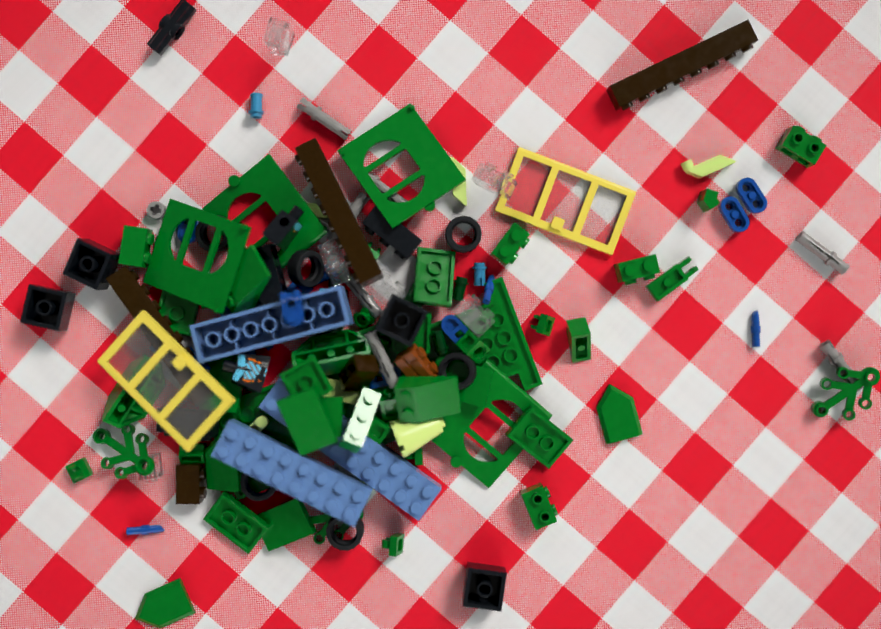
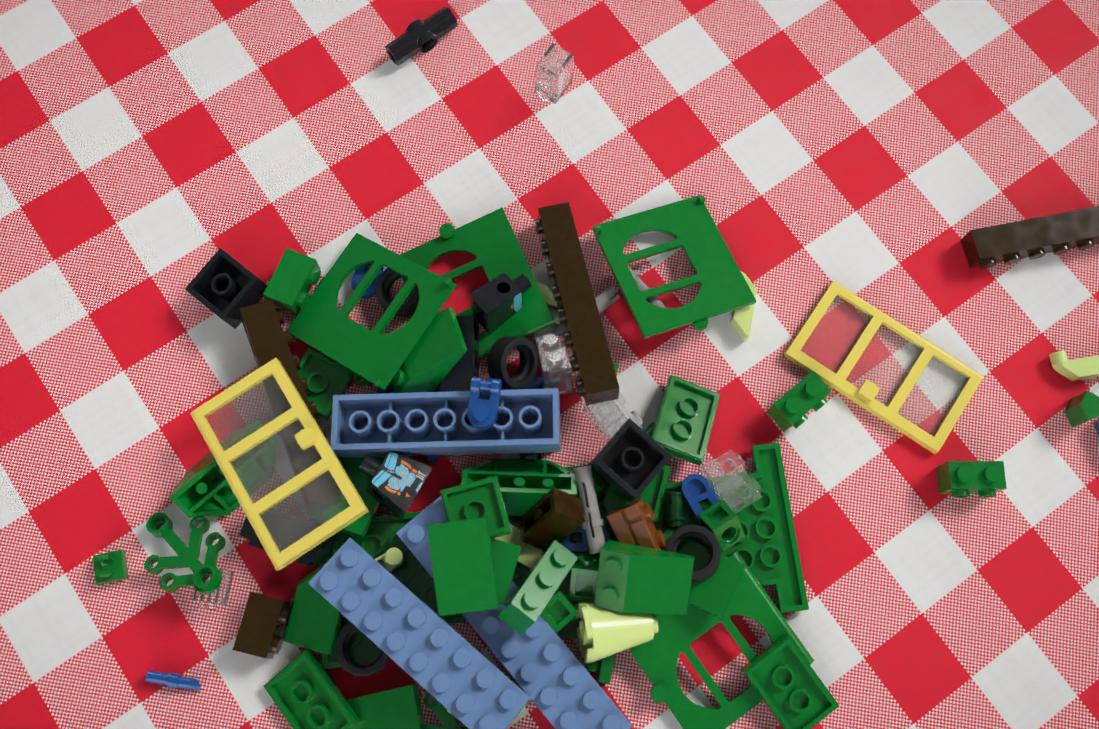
camera: 10 degrees right, 15 degrees down
black brick [20,284,76,331] -> none
light grey bush [147,201,166,219] -> none
green piece [178,443,206,464] -> none
dark azure pin [248,93,264,119] -> none
light grey pin [297,97,352,140] -> none
light grey pin [338,268,383,319] -> none
green plate [353,308,375,329] -> none
black brick [362,206,422,260] -> none
black tyre [445,216,482,253] -> none
dark green pin [452,276,469,301] -> none
clear brick [471,162,518,200] -> none
dark azure pin [472,263,487,286] -> none
blue piece [482,274,495,305] -> none
green tile [531,314,555,336] -> none
green slope [566,317,591,363] -> none
green tile [596,384,643,444] -> none
green hinge [645,256,699,302] -> none

